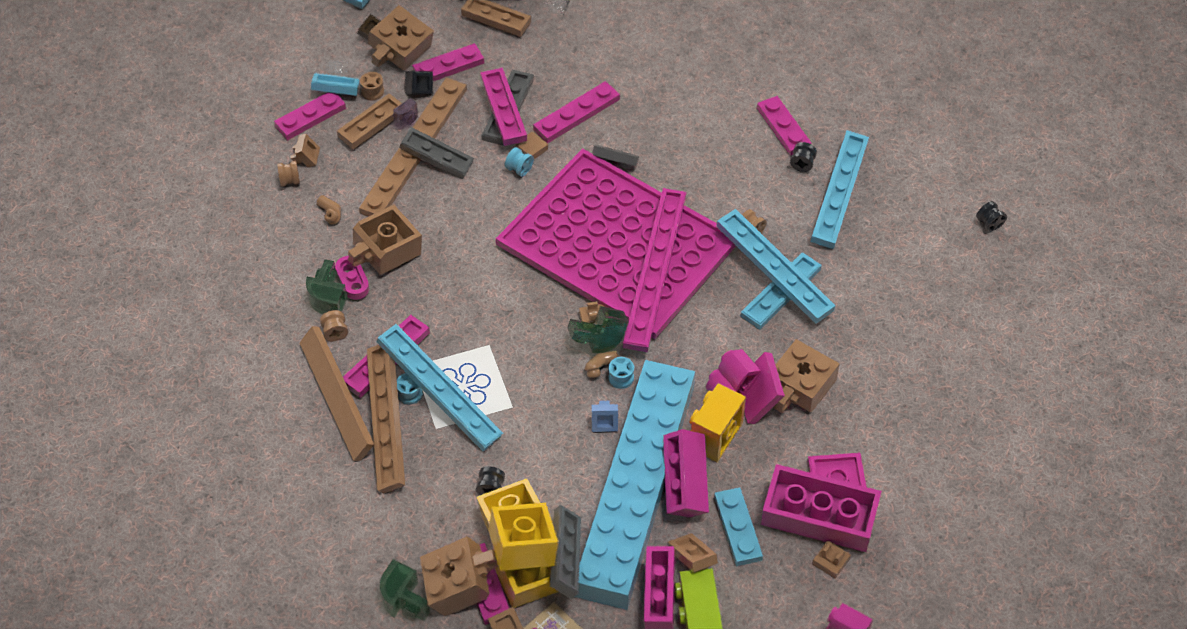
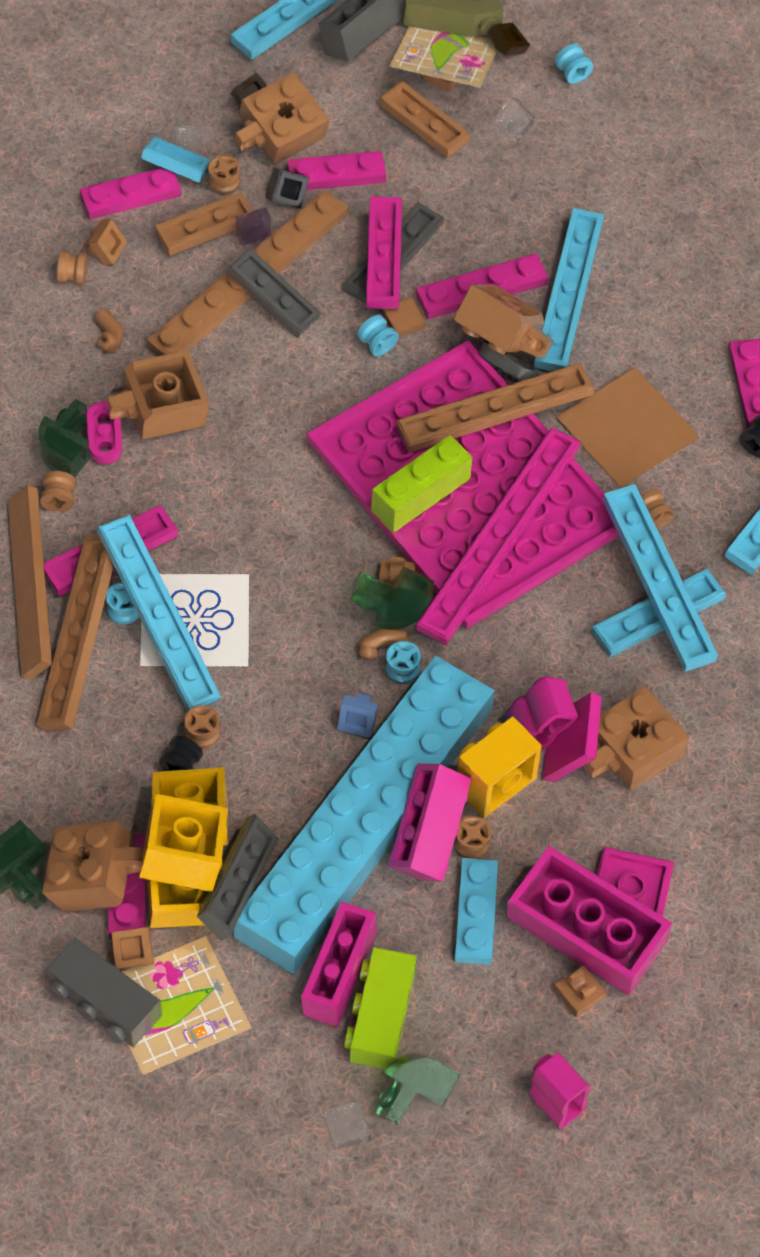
camera: 15 degrees right, 5 degrees up
medium nougat plate [668,533,718,572] -> none
none -> medium nougat wheel [184,705,220,749]
none -> lime brick [371,435,472,533]
none -> medium nougat tile [396,363,594,453]
none -> medium nougat hinge [453,284,554,358]
none -> medium nougat wheel [454,816,491,859]
none -> medium azure plate [534,208,604,371]
none -> medium nougat sticker [556,367,700,488]

